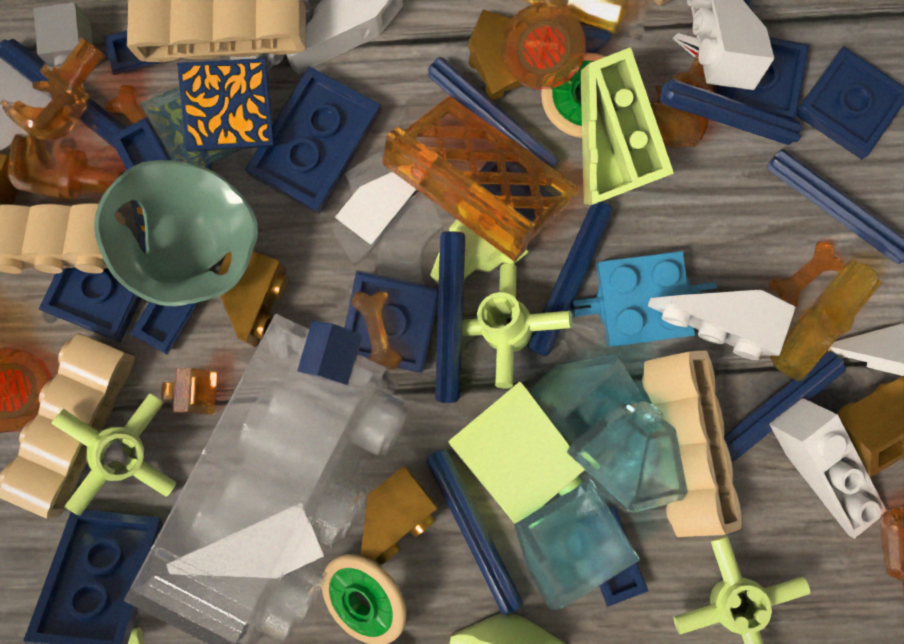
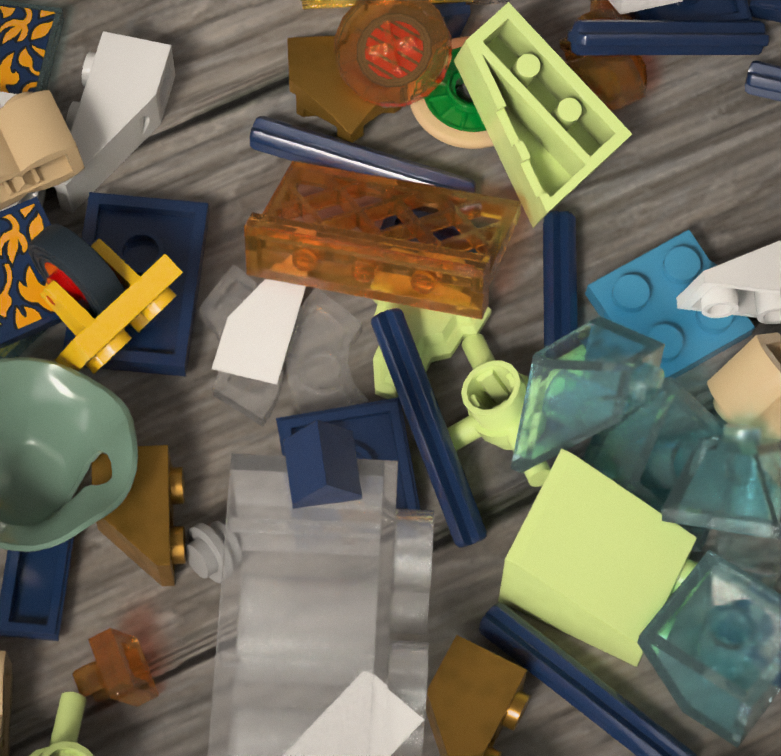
camera: 25 degrees left, 15 degrees down
none -> yellow plate [28,223,183,374]
none -> clear light blue slope [511,316,665,473]

